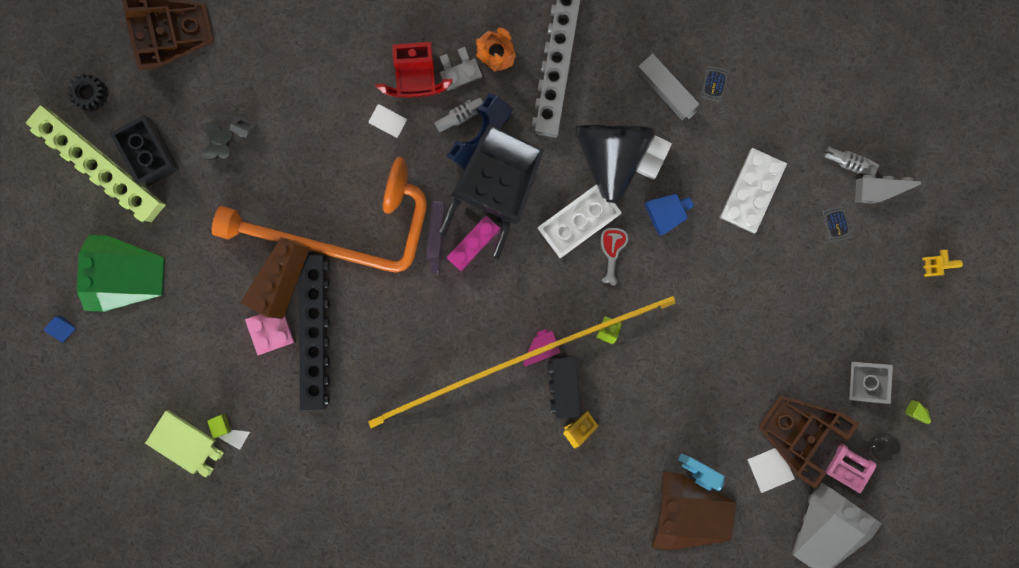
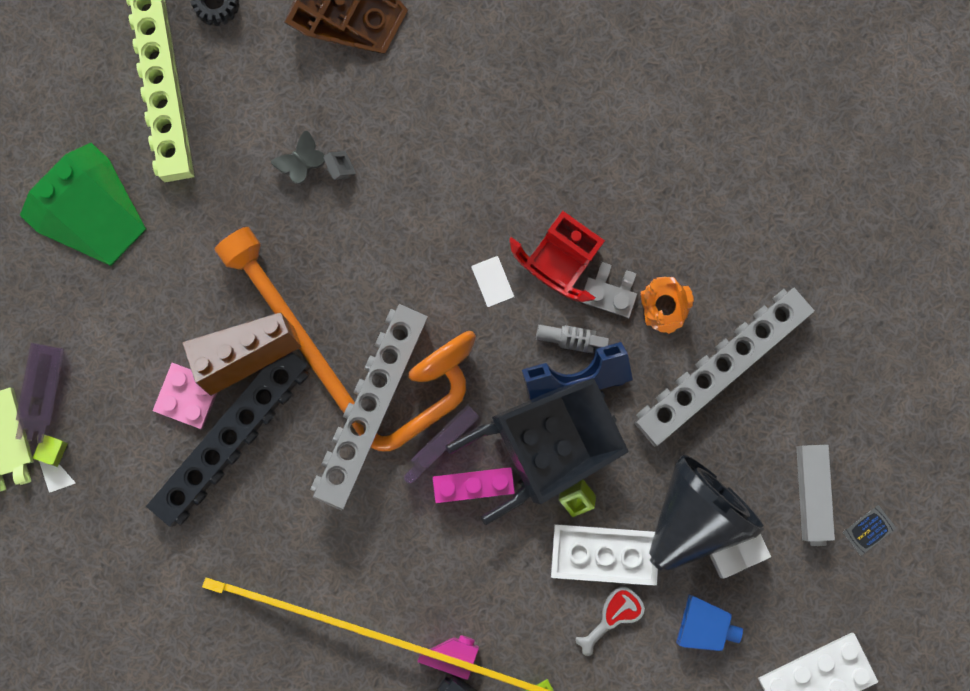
camera: 45 degrees right, 5 degrees down
black brick [109,115,179,187] -> none
none -> clear purple hinge [15,343,64,443]
none -> light grey brick [310,304,428,510]
none -> lime slope [559,480,596,517]

